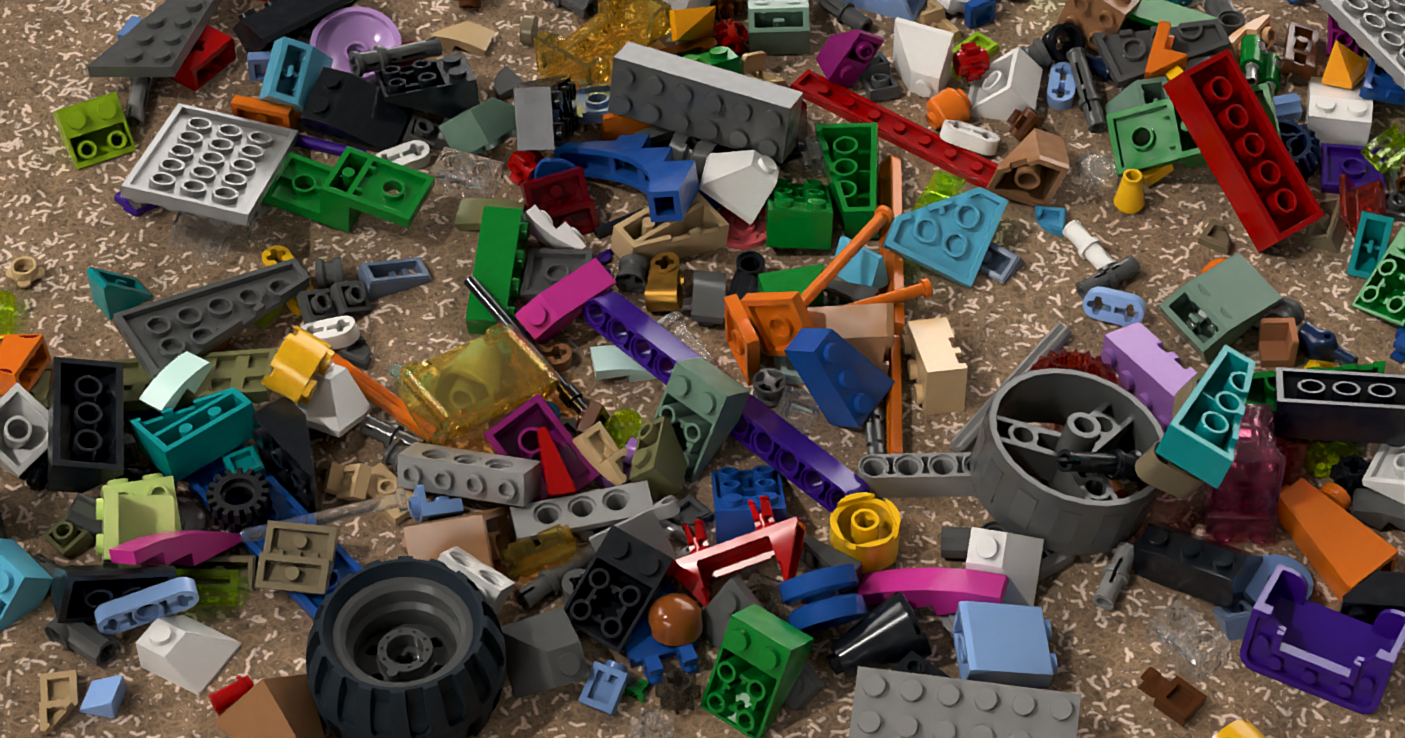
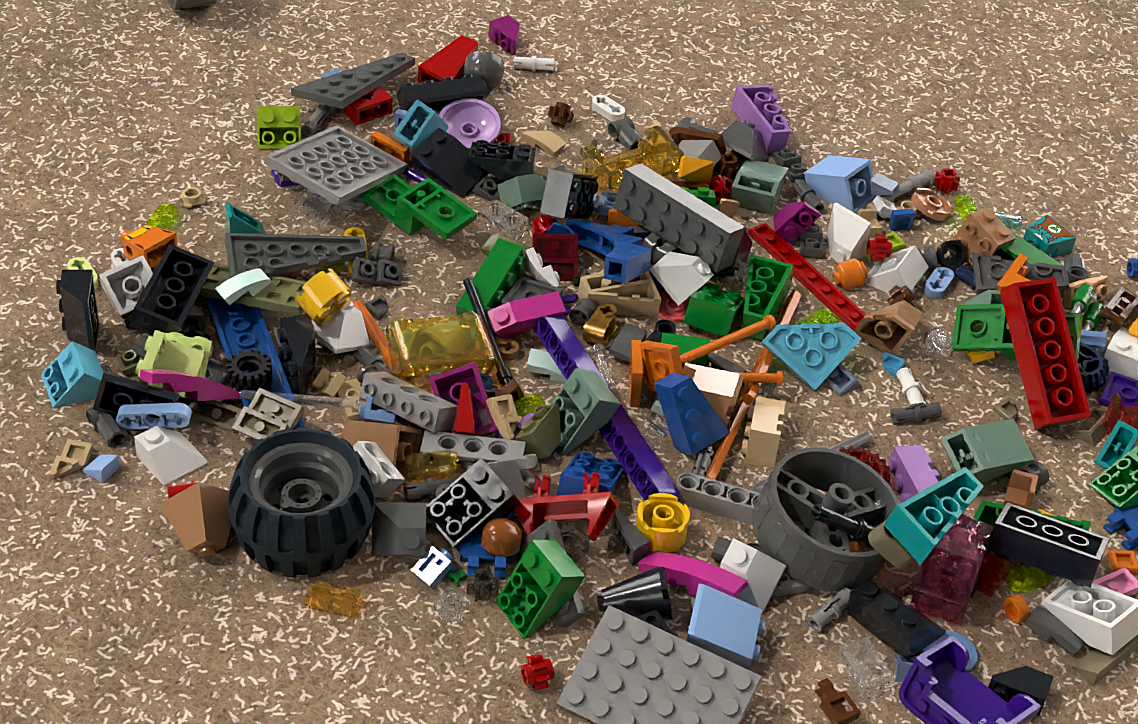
camera: 15 degrees right, 5 degrees down
teal wedge [129,387,255,484] -> none
clear neon green tile [175,569,240,606] -> none
teal tile [221,445,267,477] -> none
white beam [301,315,360,350] -> none
dark grey pin [349,37,442,77] -> none
sand blue slope [357,257,431,301] -> none
white beam [375,140,431,170] -> none
dark grey tile [666,494,714,526] -> none
dark grey wheel [753,368,786,409] -> none
blue wheel [778,564,868,634] -> none
medium azure slope [834,236,888,289] -> none
white beam [940,119,1000,156] -> none
dark grey pin [1066,47,1108,133] -> none
light blue beam [1083,286,1146,327] -> none
yellow cone [1113,169,1145,214] -> none
orange slope [1274,478,1399,603] -> none
dark blue piece [1298,321,1359,364] -> none
black gear [1329,455,1371,496] -> none

